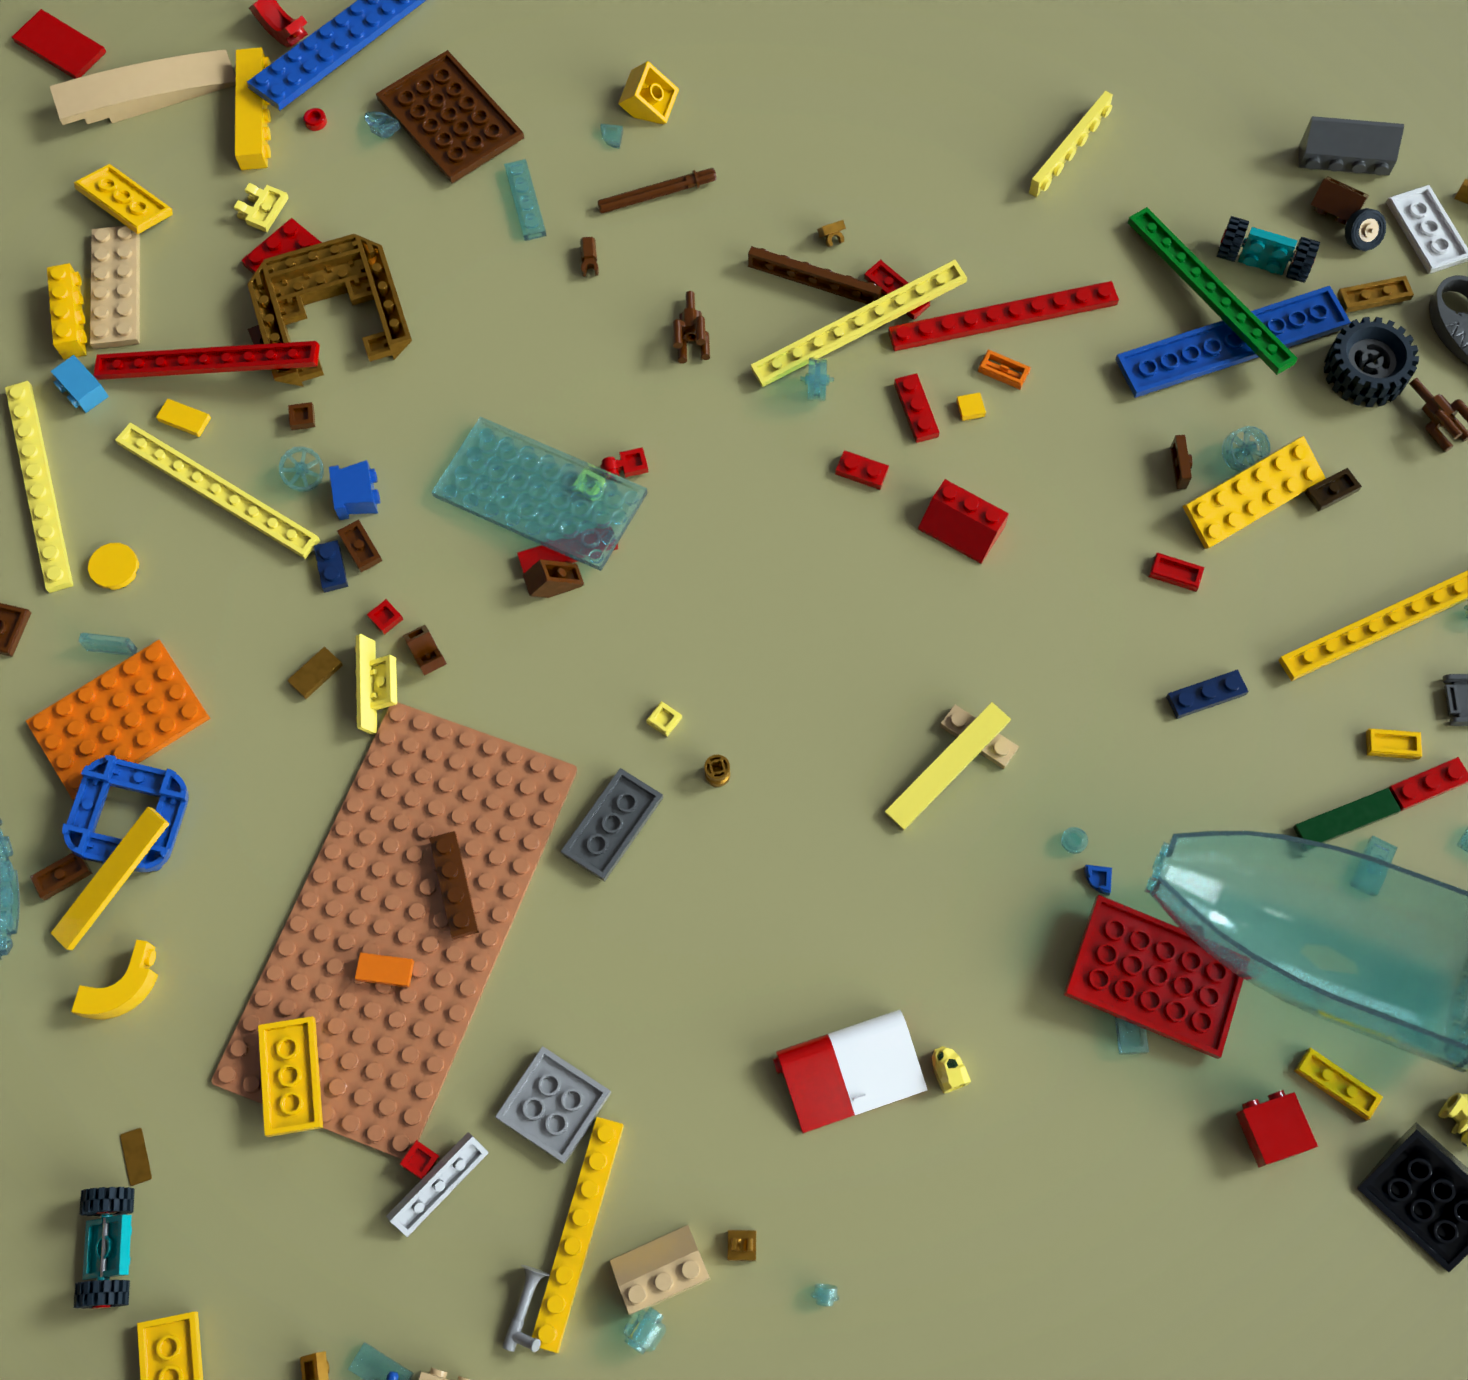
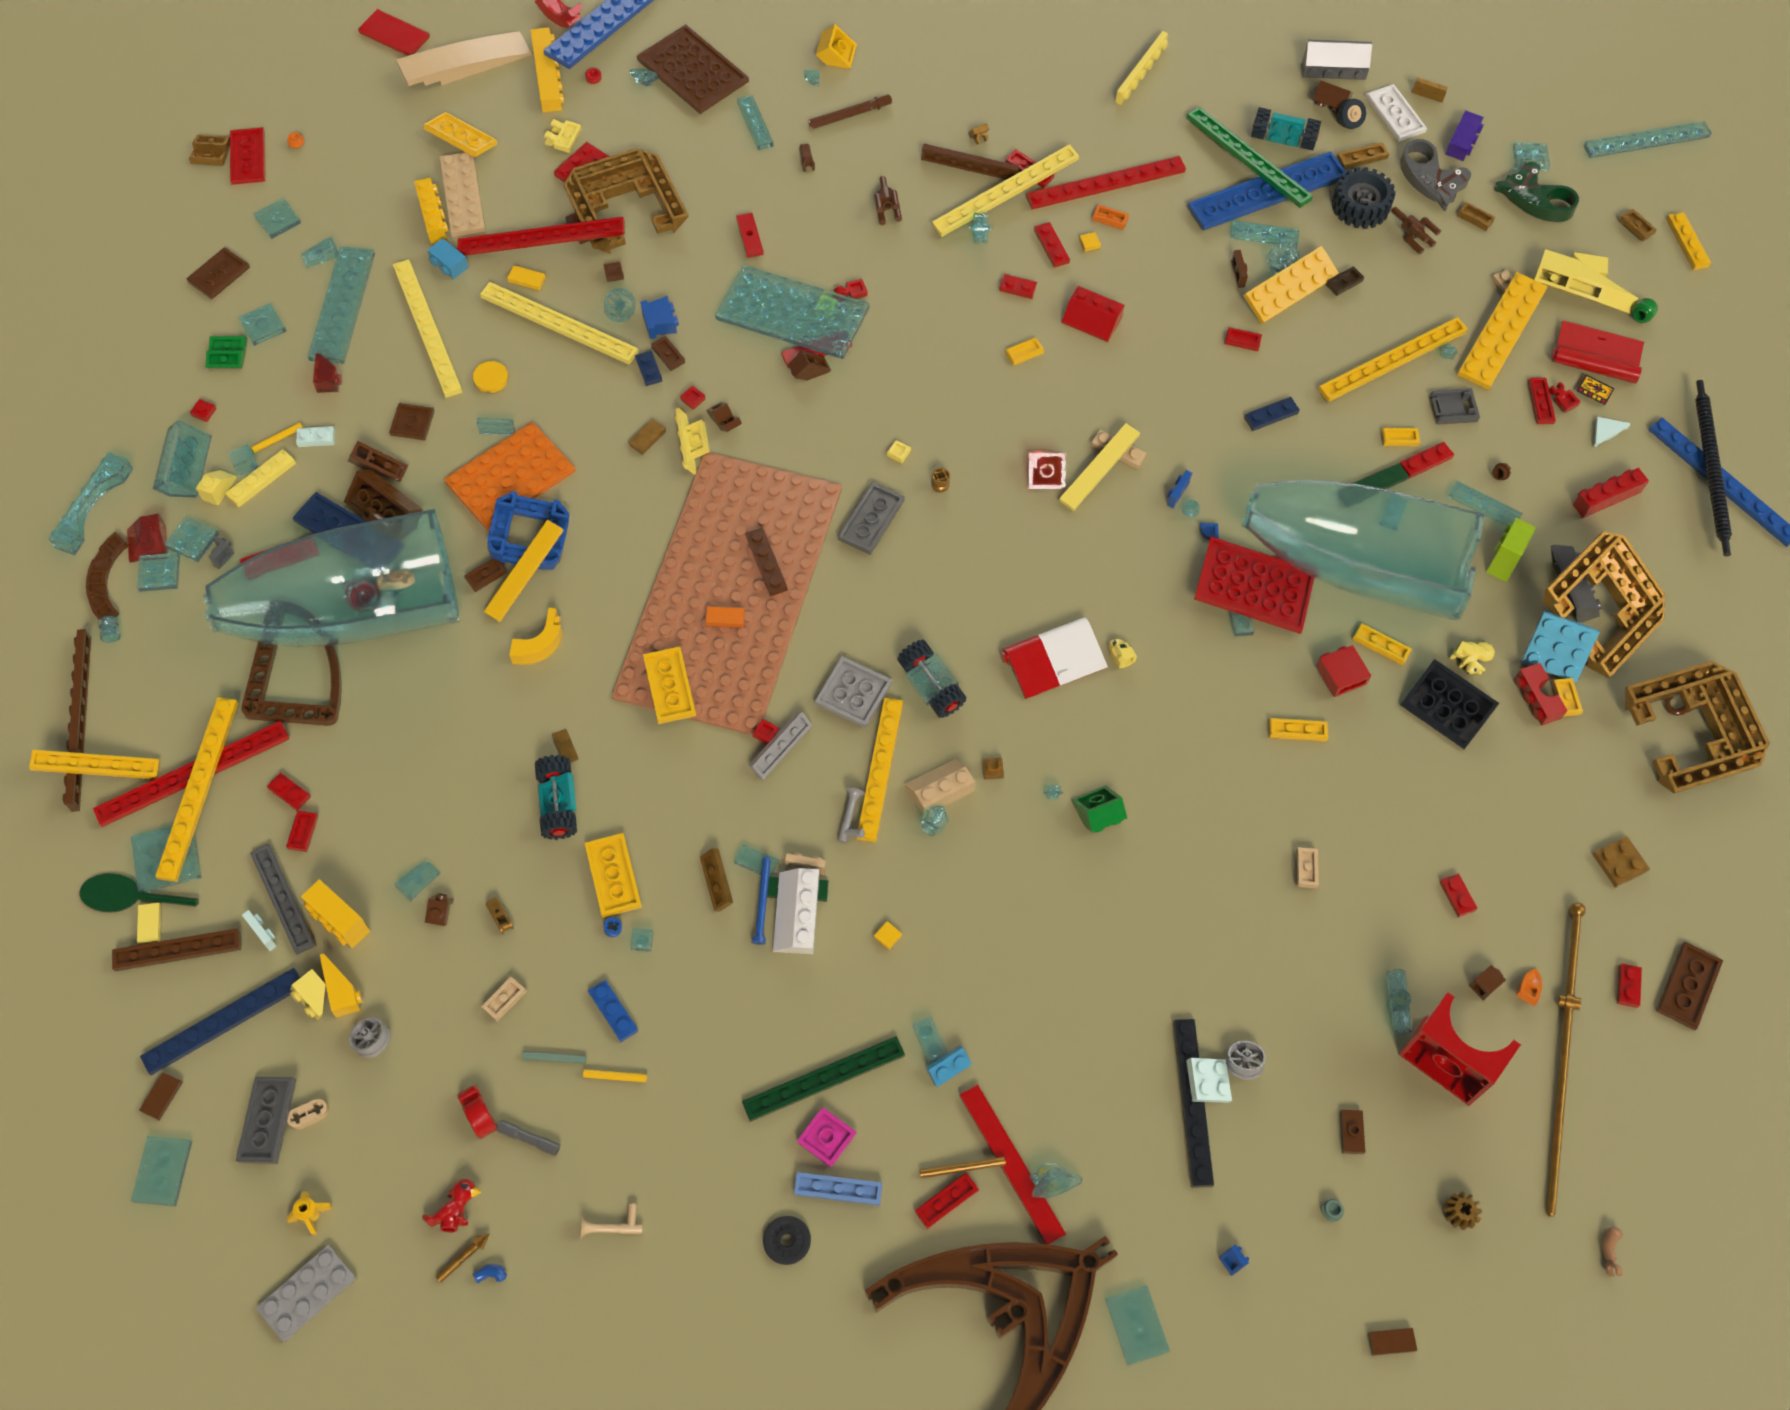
camera: 10 degrees left, 5 degrees down
none -> red tile [736,213,764,258]
none -> plate [897,639,967,718]
none -> yellow tile [1005,337,1044,366]
none -> clear red slope [1027,449,1066,489]
none -> green slope [1072,786,1128,833]
none -> blue plate [1167,470,1193,509]
none -> clear light blue plate [1231,221,1299,247]
none -> yellow tile [1269,718,1328,742]

